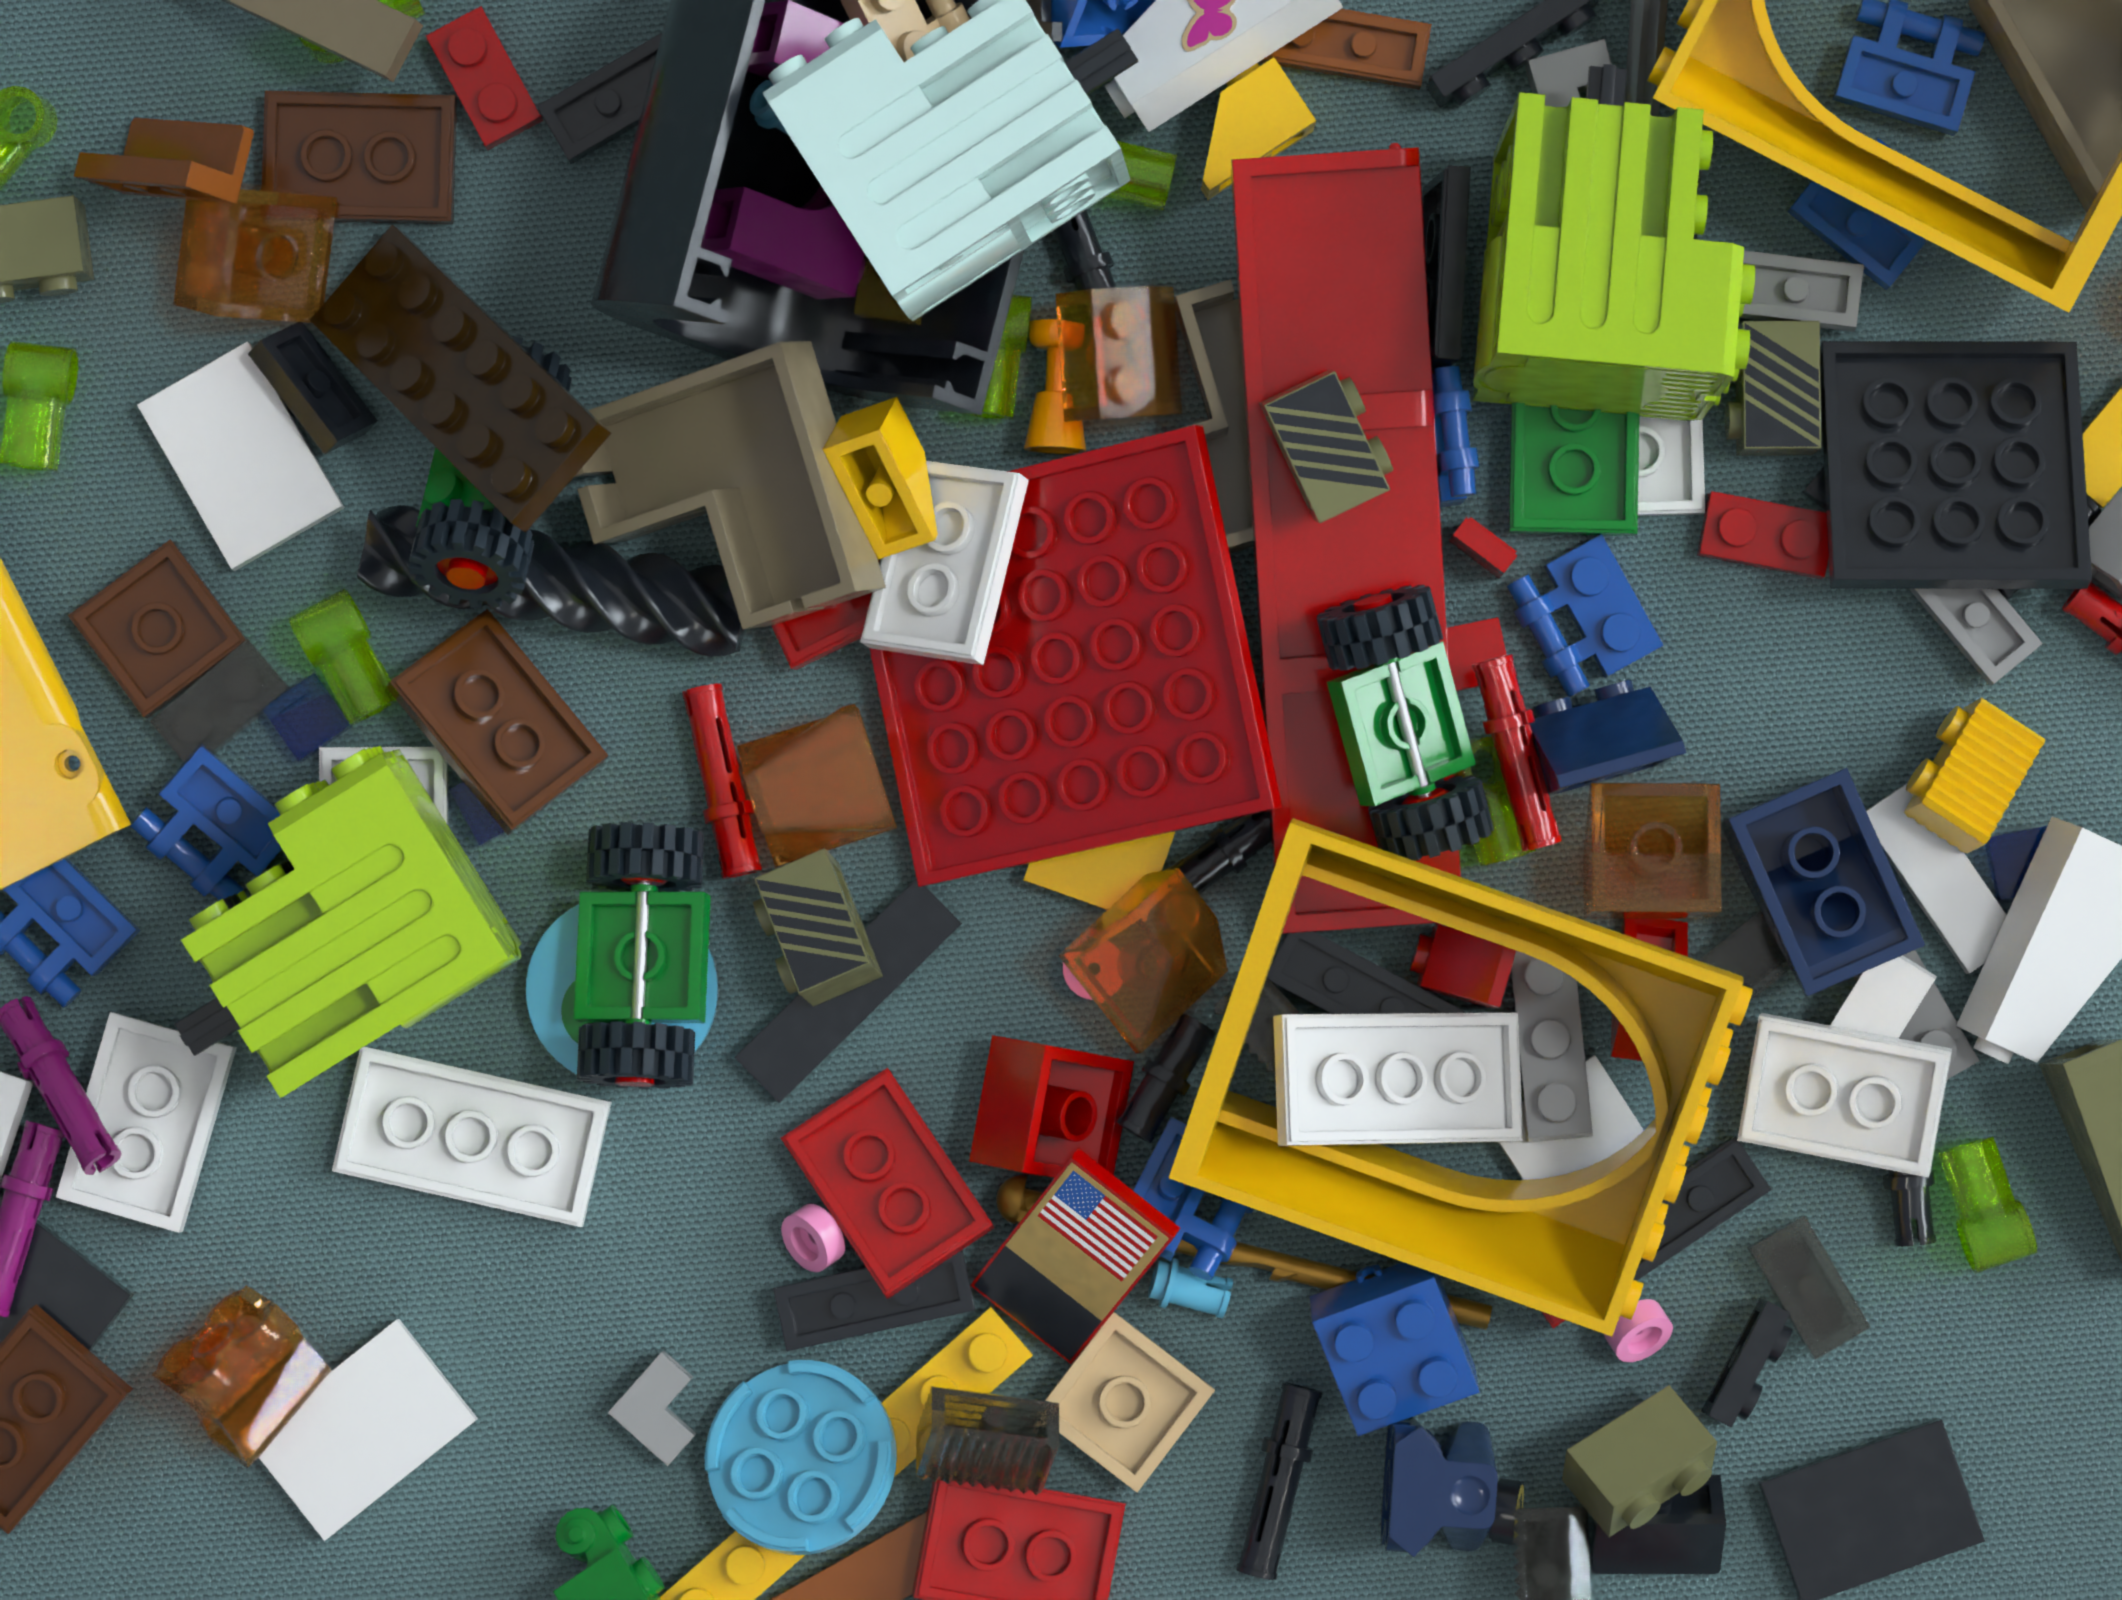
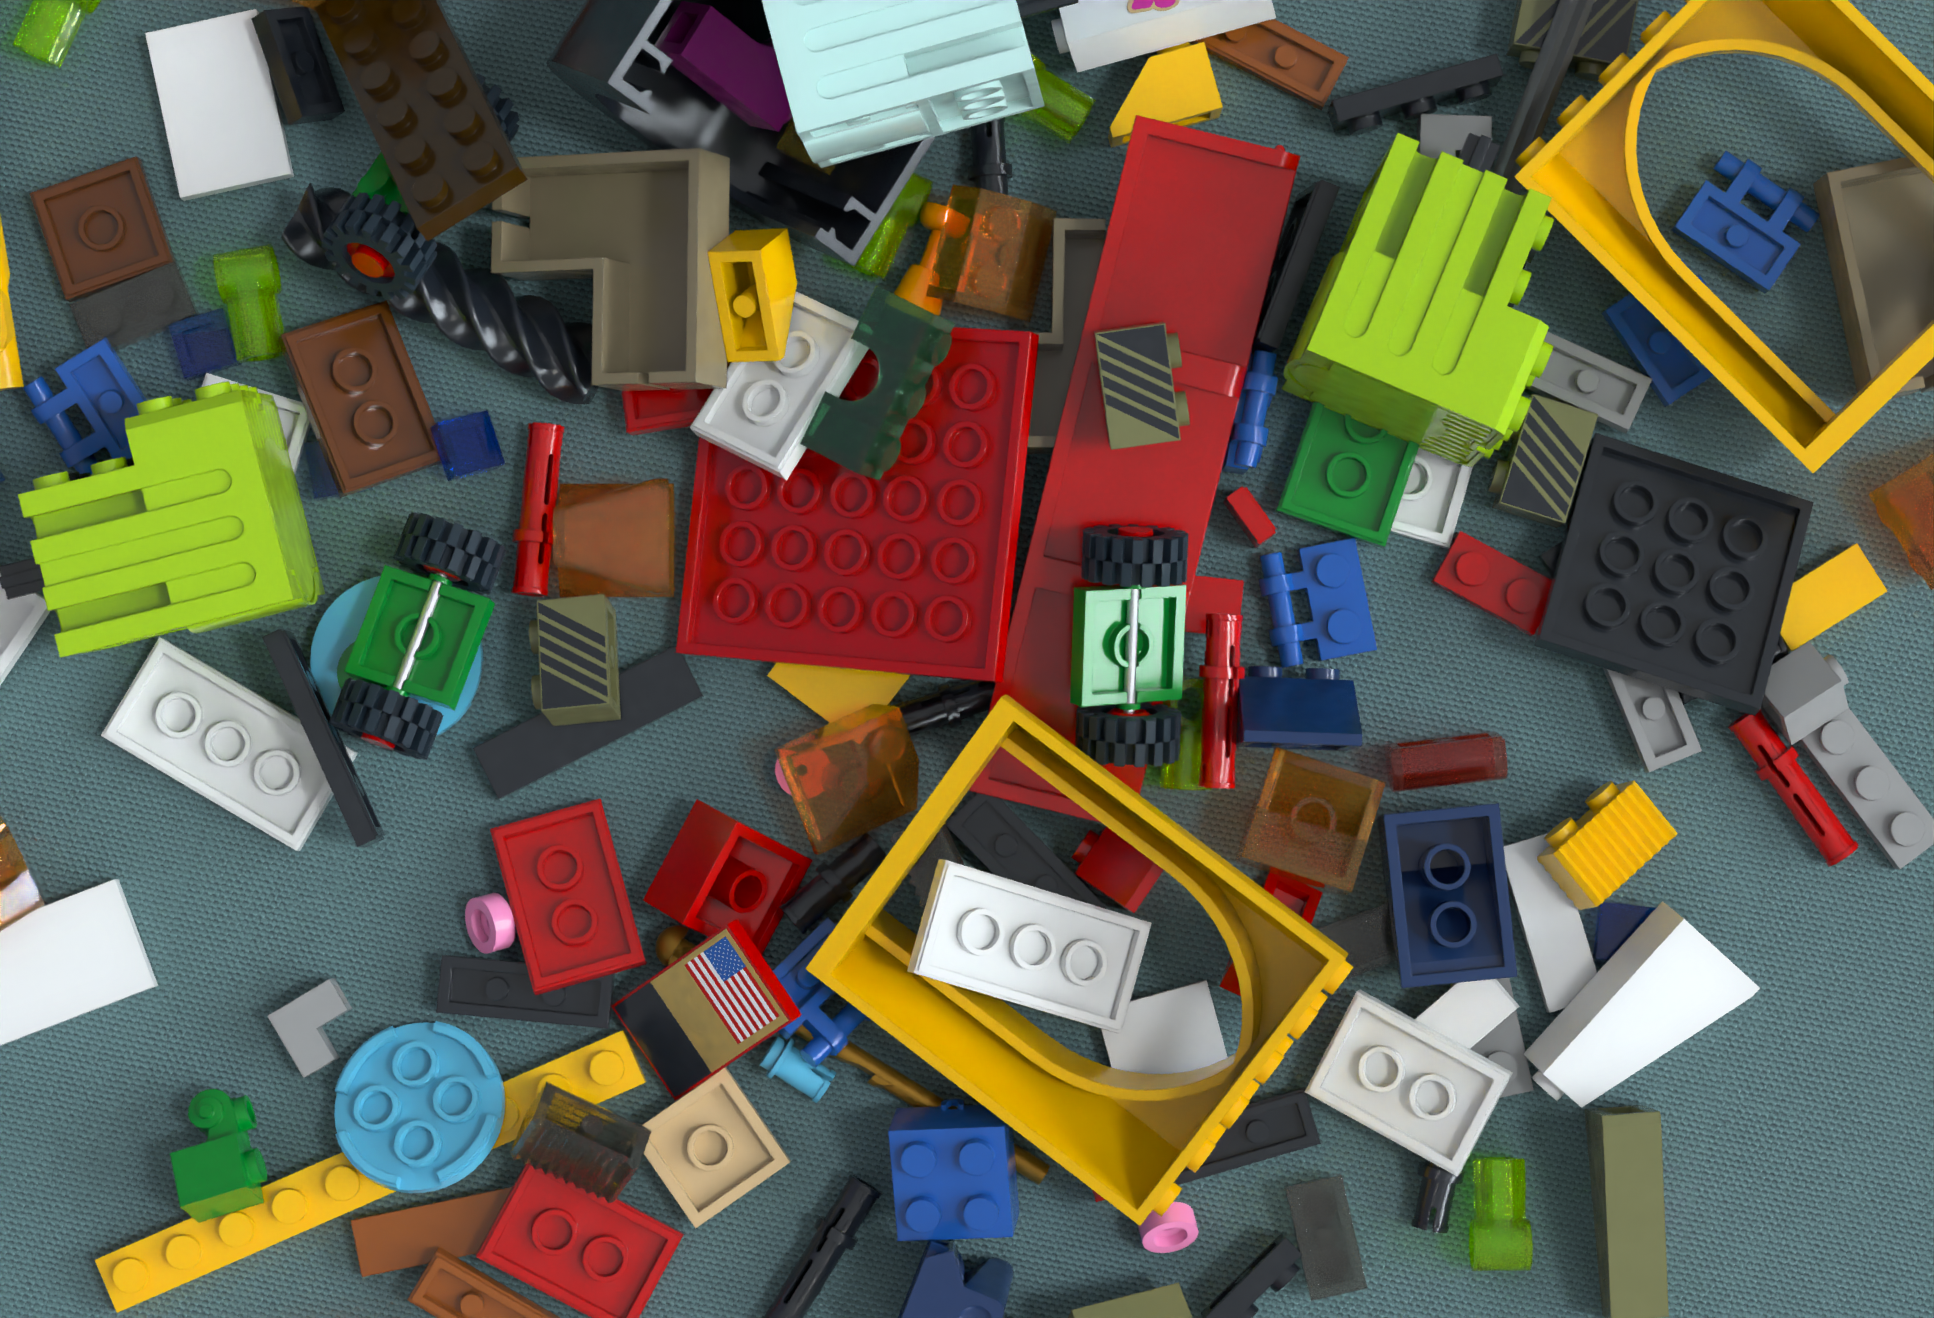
camera: 20 degrees right, 0 degrees up
light grey plate [1511,951,1593,1142] -> none
none -> black tile [262,628,385,847]
none -> clear blue tile [430,410,506,481]
none -> clear green arch [800,286,955,480]
none -> clear red brick [1384,731,1508,792]

